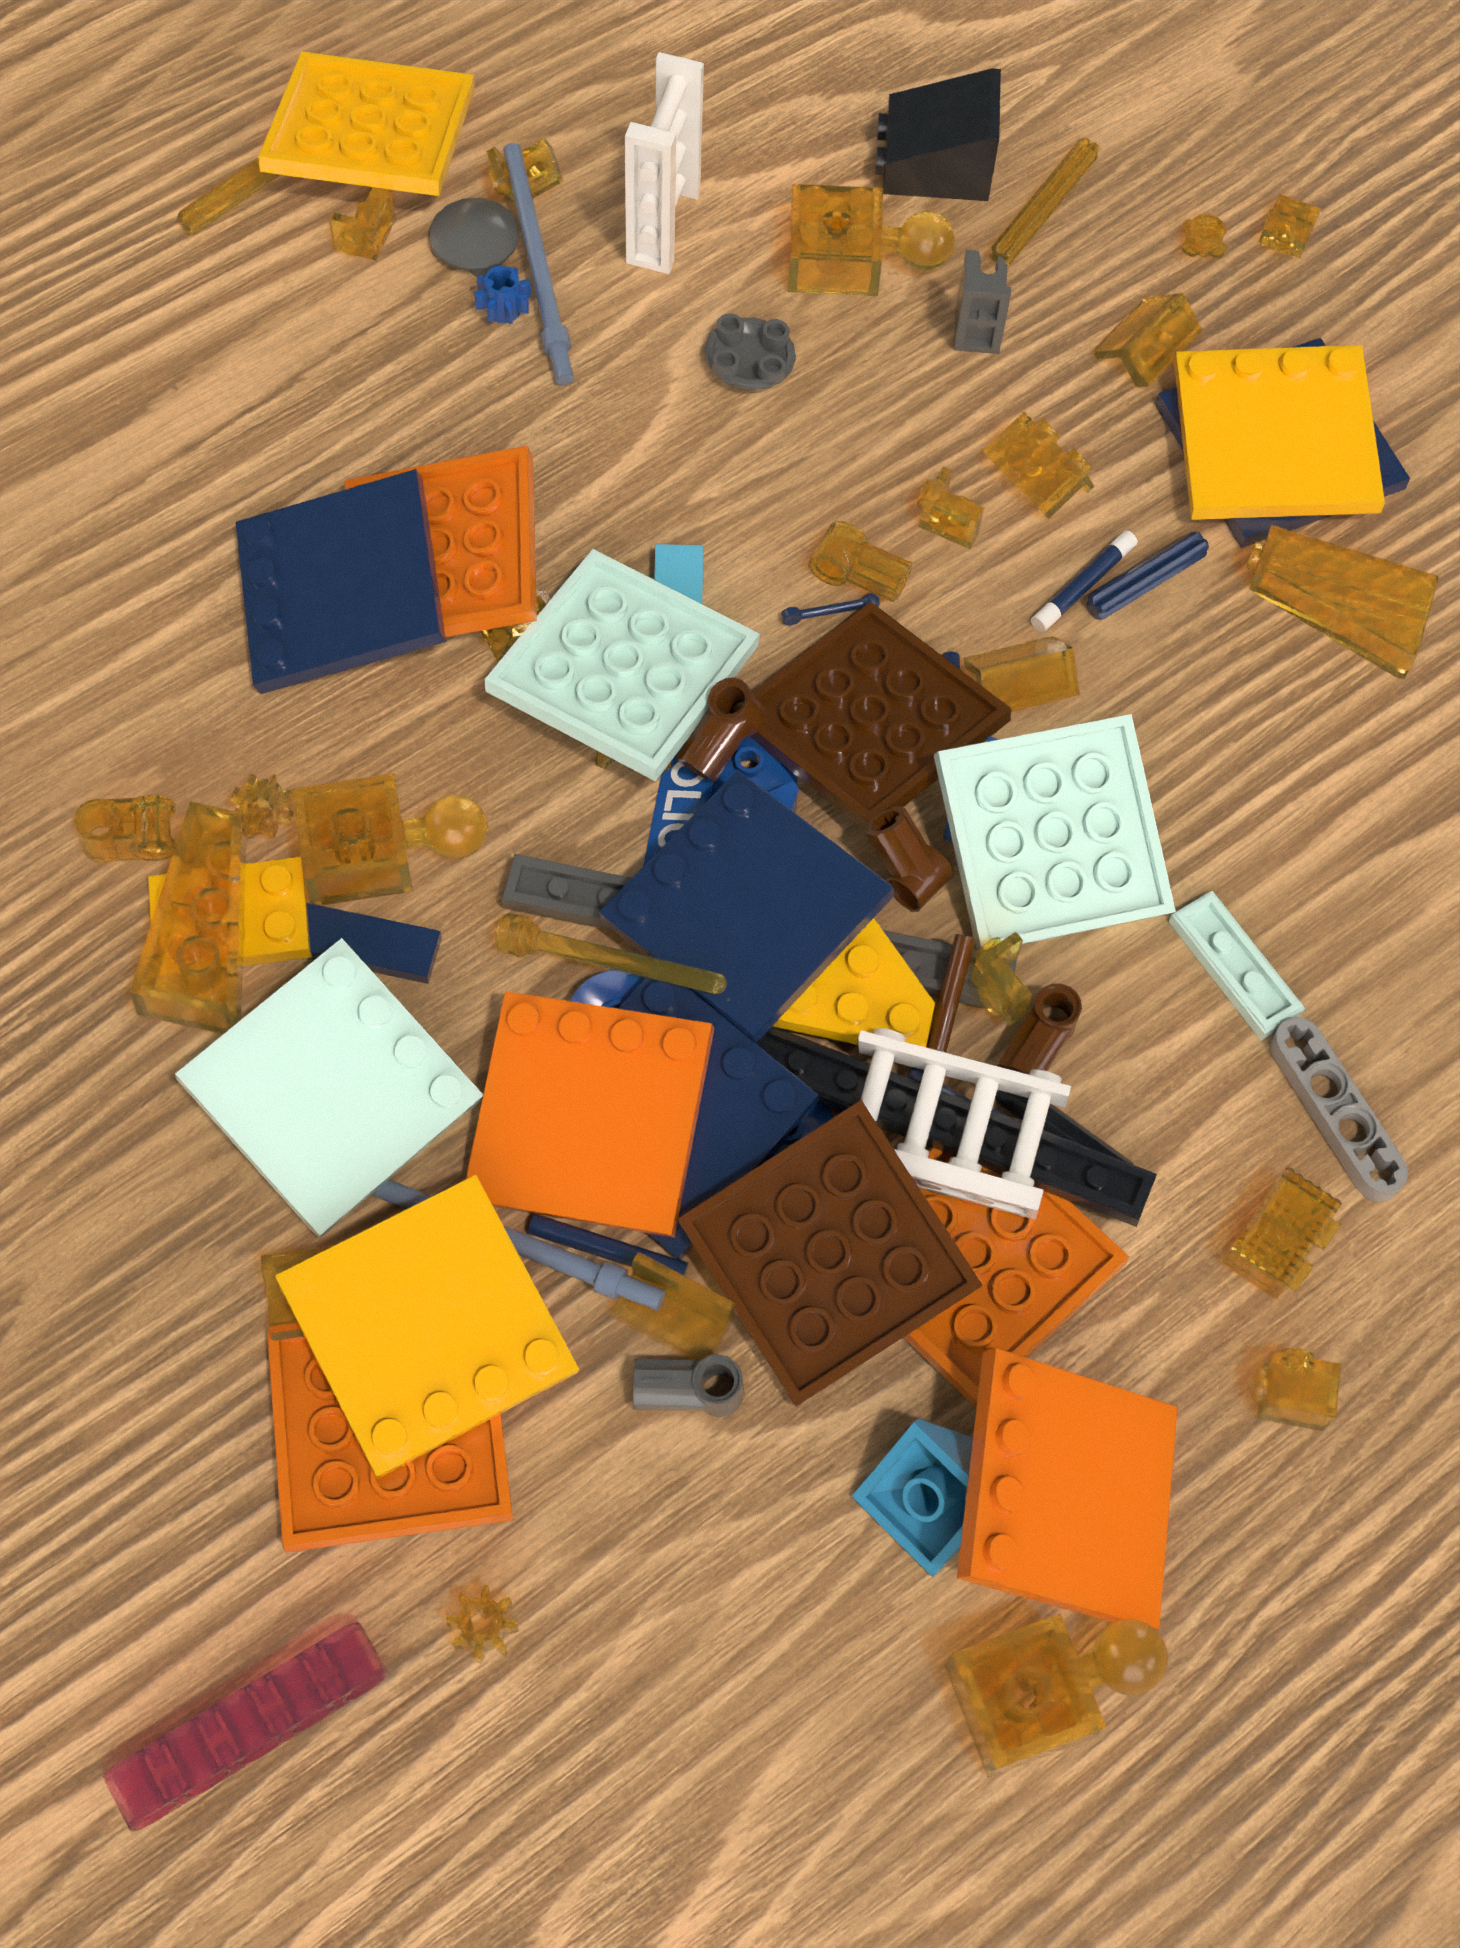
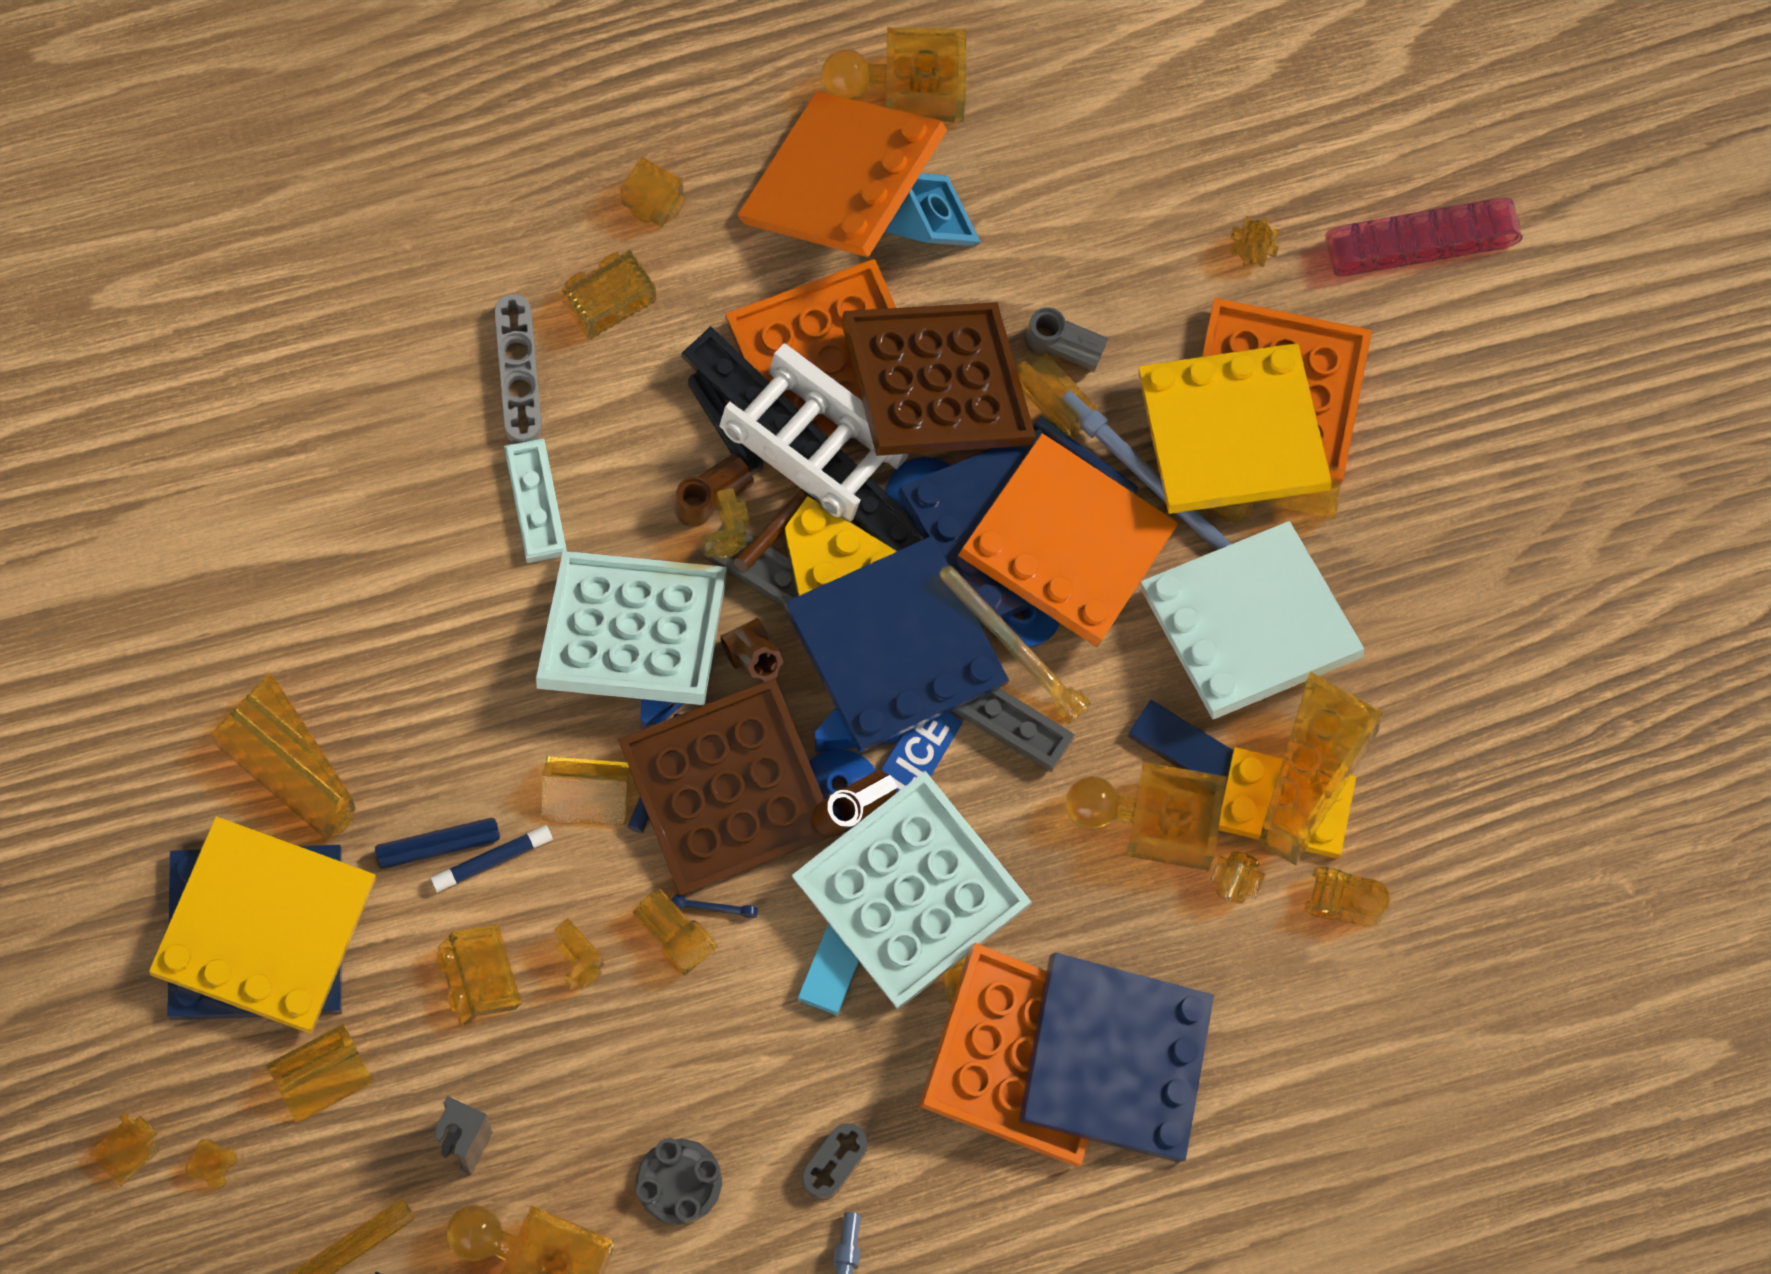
camera: 160 degrees left, 5 degrees up
none -> dark grey beam [803,1123,867,1200]

